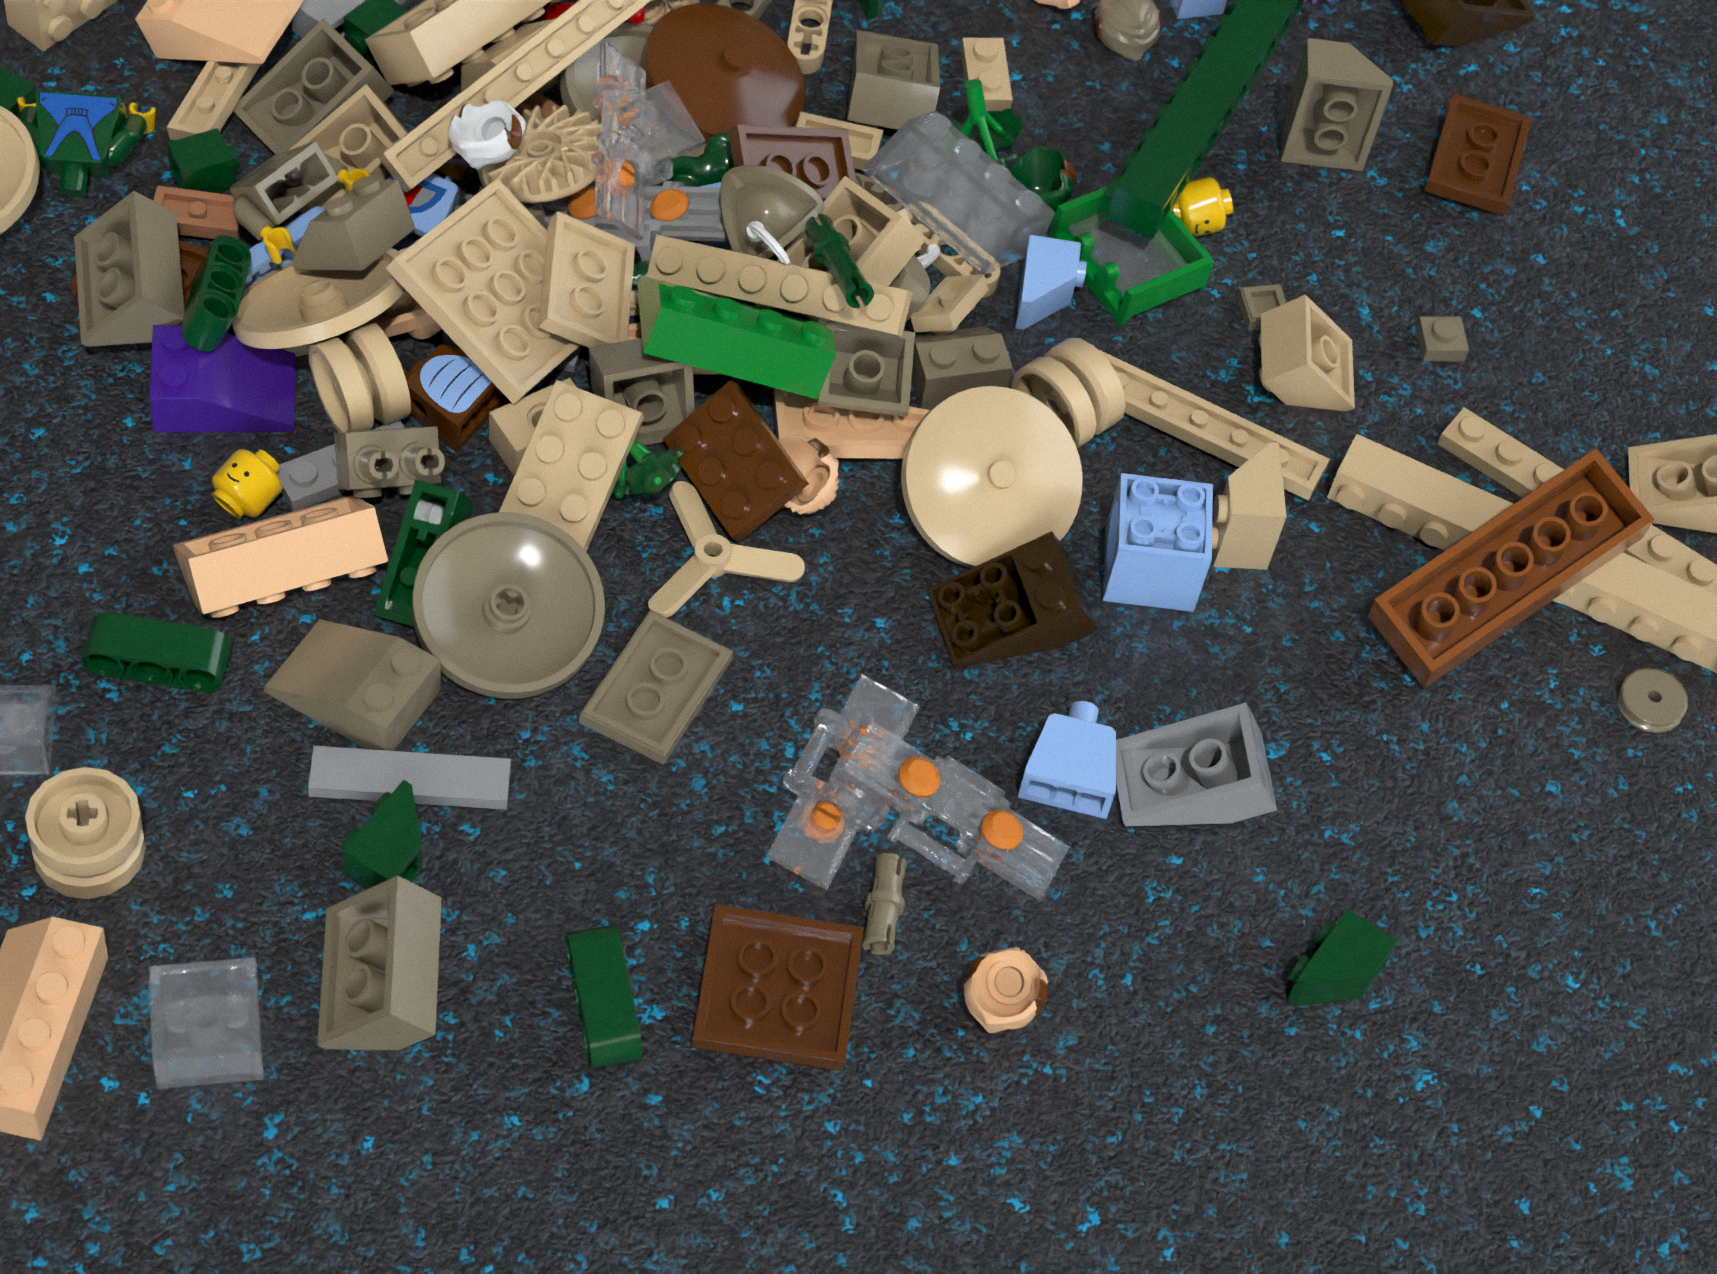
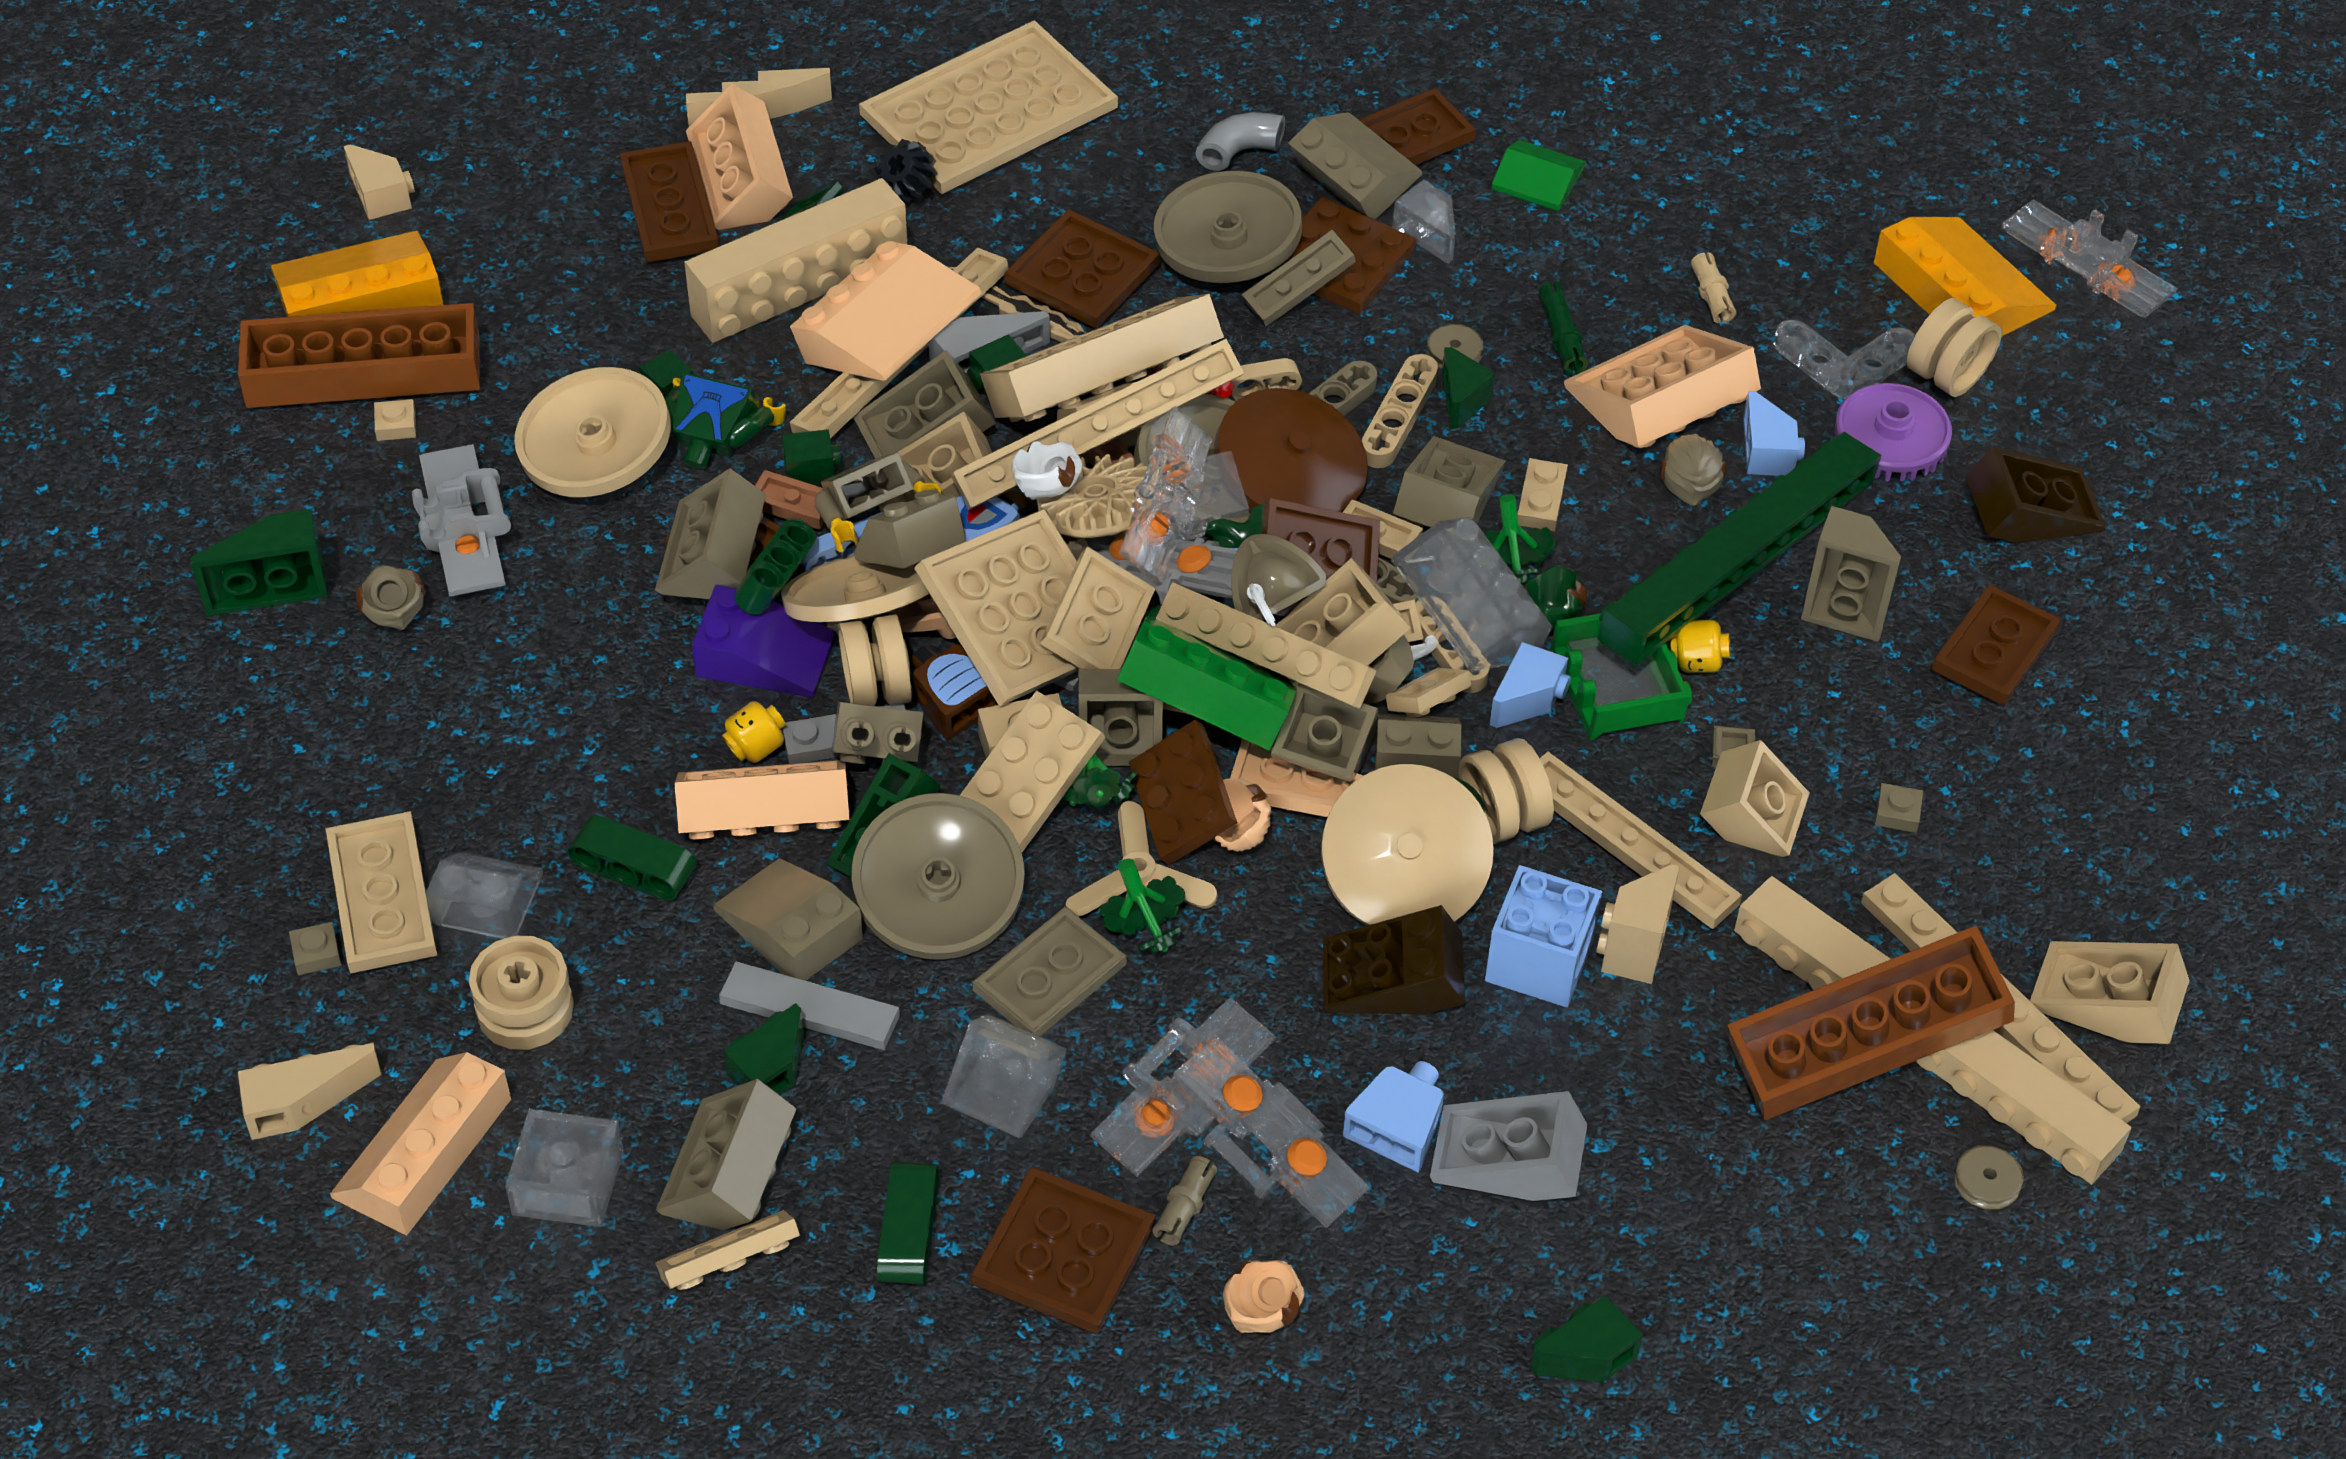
camera: 25 degrees right, 5 degrees down
dark green pin [805,214,874,309] -> none
none -> tan plate [655,1210,800,1290]
none -> clear slope [941,1015,1067,1138]
none -> dark green plant [1099,858,1185,953]

